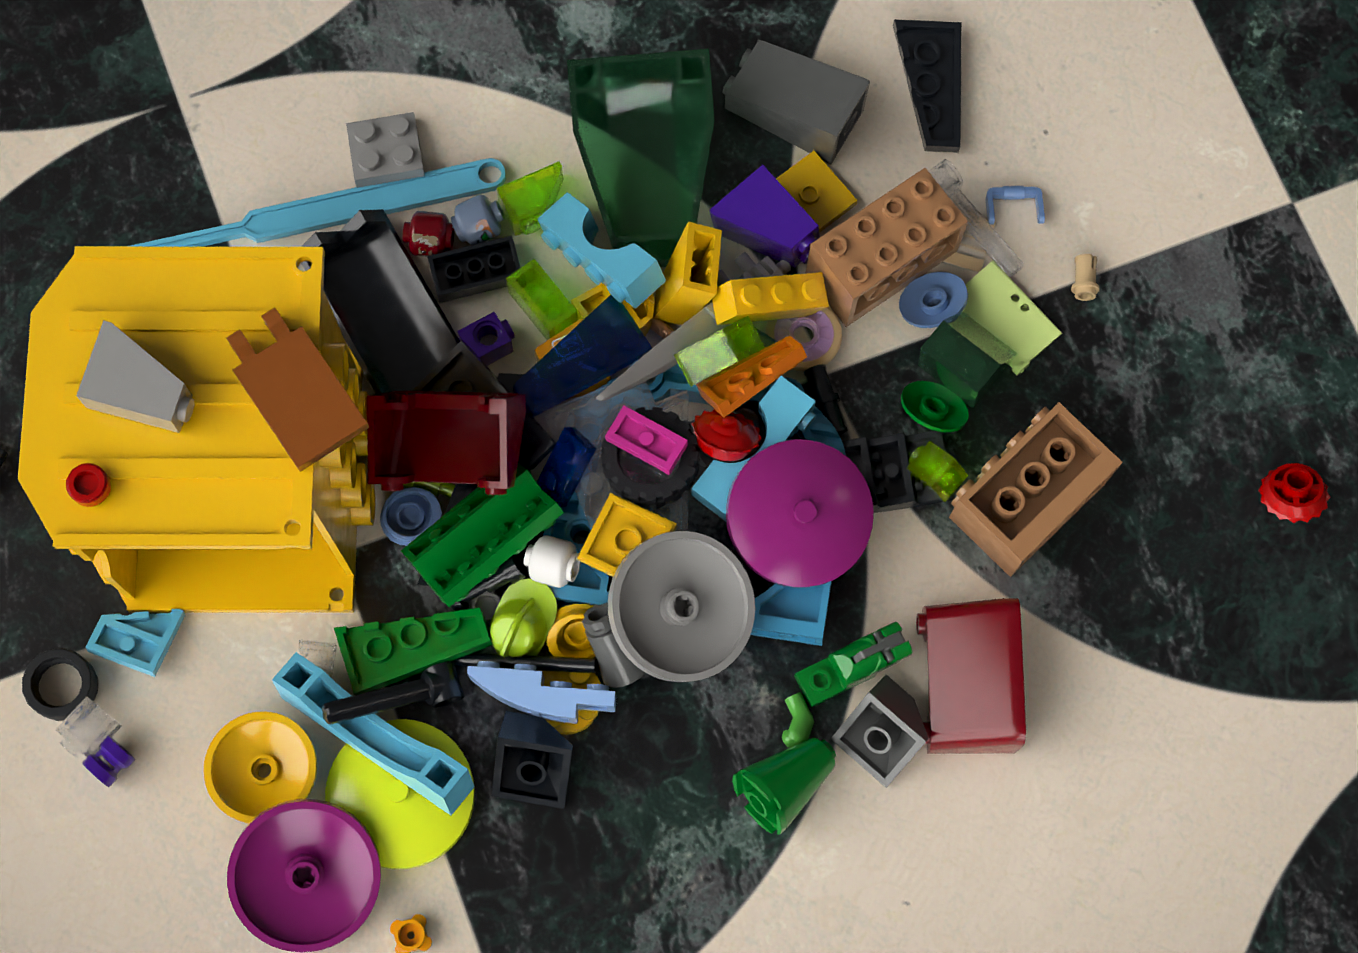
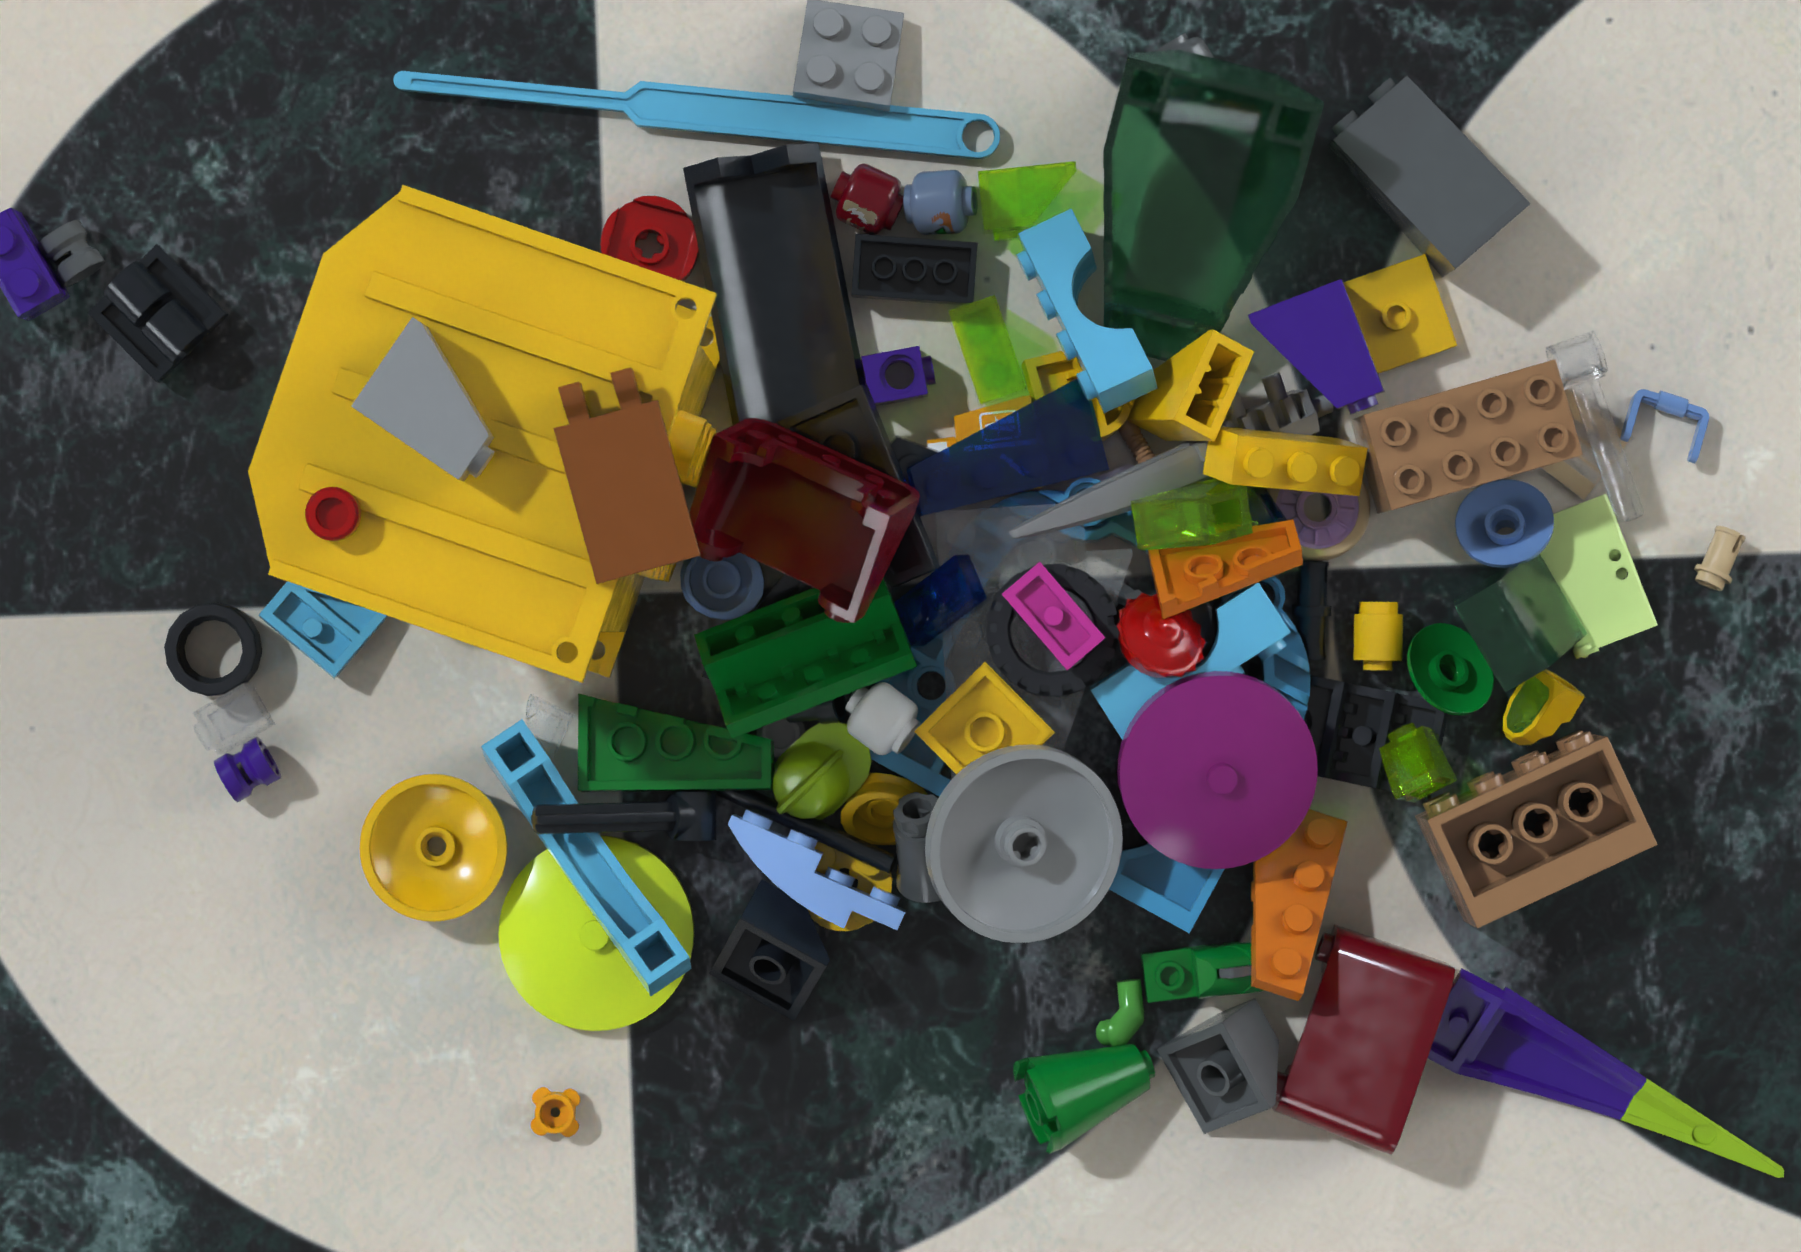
camera: 25 degrees right, 15 degrees up
magenta dish [227,799,381,952] -> none
black wing [893,19,962,153] -> none
none -> orange wing [1251,809,1348,1001]
none -> yellow brick [1353,602,1403,670]
none -> dark purple plate [1428,968,1784,1178]
none -> yellow rock [1503,666,1584,745]

